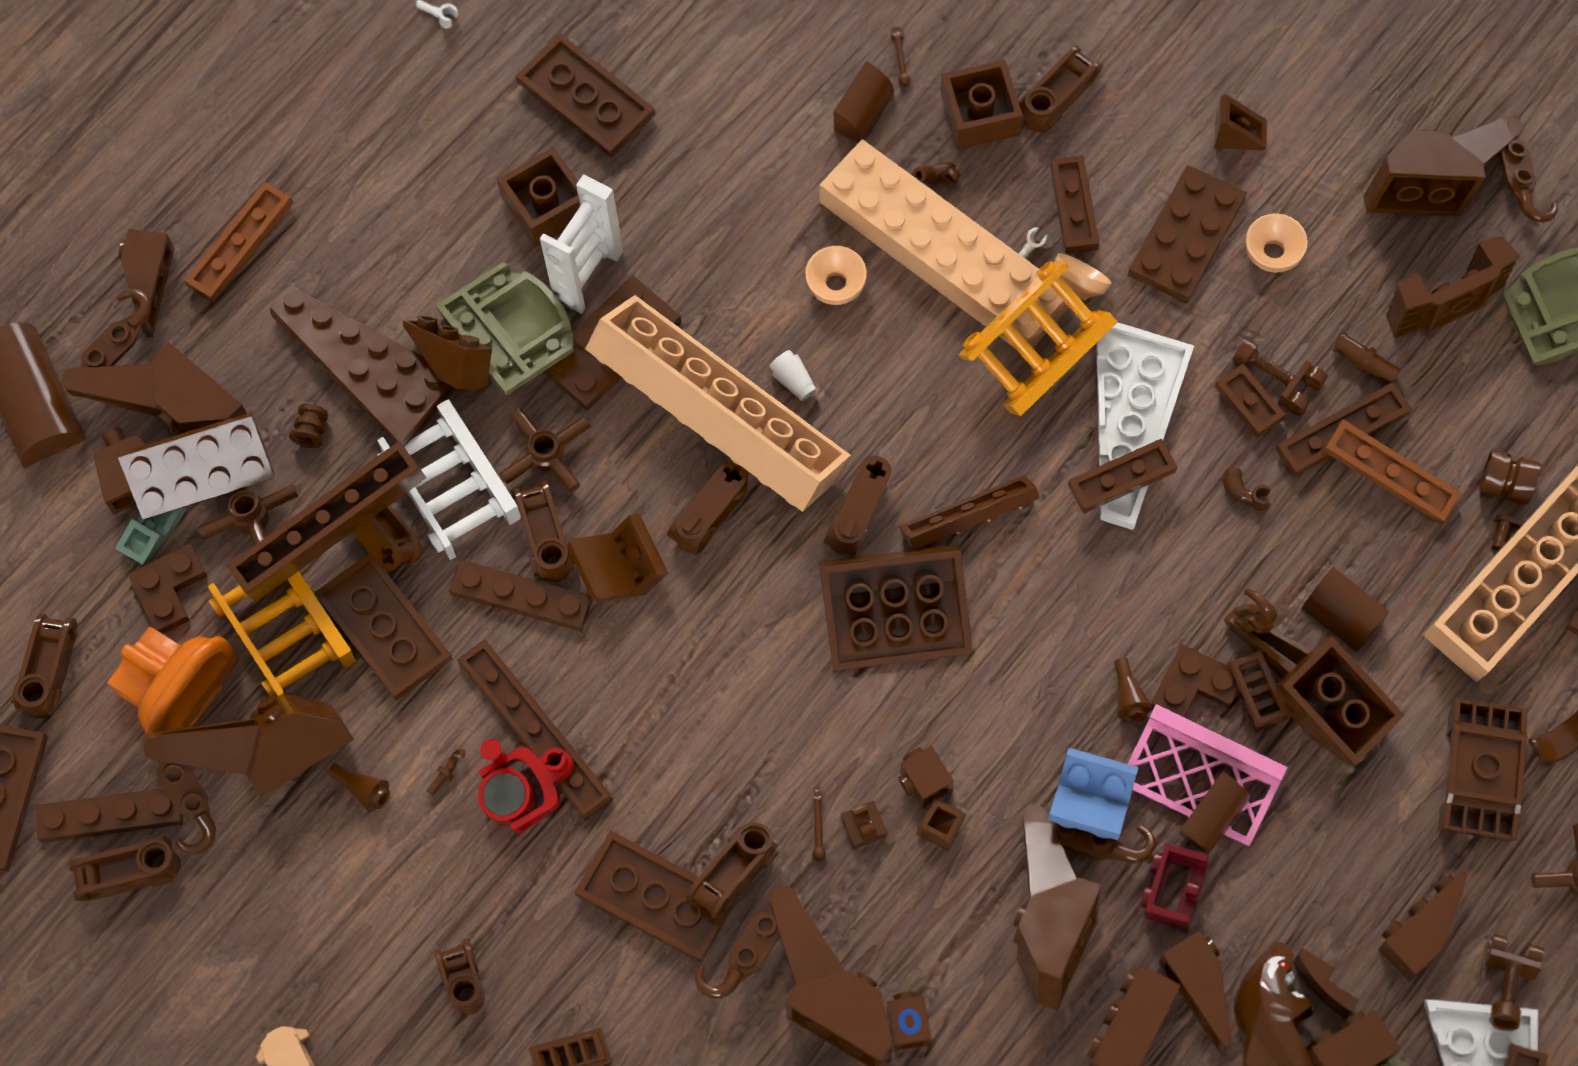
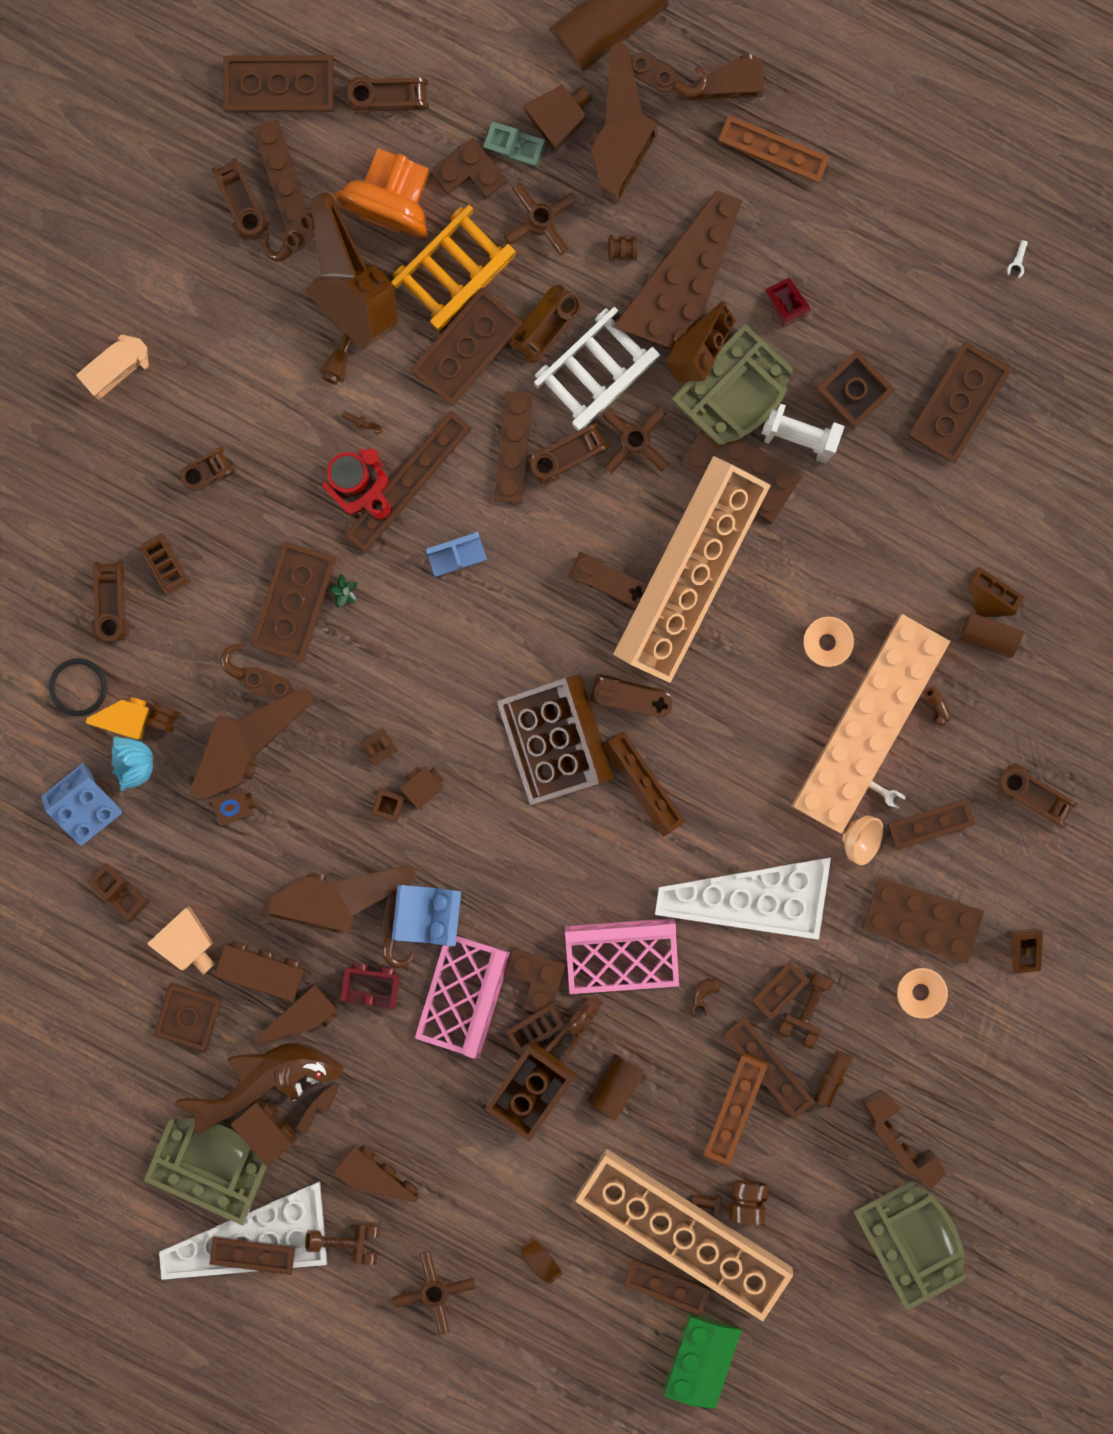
camera: 80 degrees right, 20 degrees up
plate [118,412,275,519] -> none
reddish brown brick [226,441,427,602] -> none
reddish brown bracket [567,514,668,602] -> none
reddish brown piece [686,822,778,920] -> none
white cone [769,350,817,402] -> none
reddish brown hinge [812,787,826,861] -> none
reddish brown hinge [891,27,911,86] -> none
reddish brown brick [940,60,1023,149] -> none
light orange fence [958,261,1118,416] -> none
reddish brown plate [1068,439,1178,514] -> none
reddish brown cone [1114,658,1152,722] -> none
reddish brown brick [1179,772,1251,855] -> none
reddish brown slope [1363,116,1558,223] -> none
reddish brown plate [1438,698,1527,842] -> none
none -> dark green plant [328,574,358,607]
none -> medium blue panel [426,532,487,577]
none -> bright pink fence [565,918,679,994]
none -> dark red slope [765,277,811,328]
none -> reddish brown slope [968,567,1024,617]

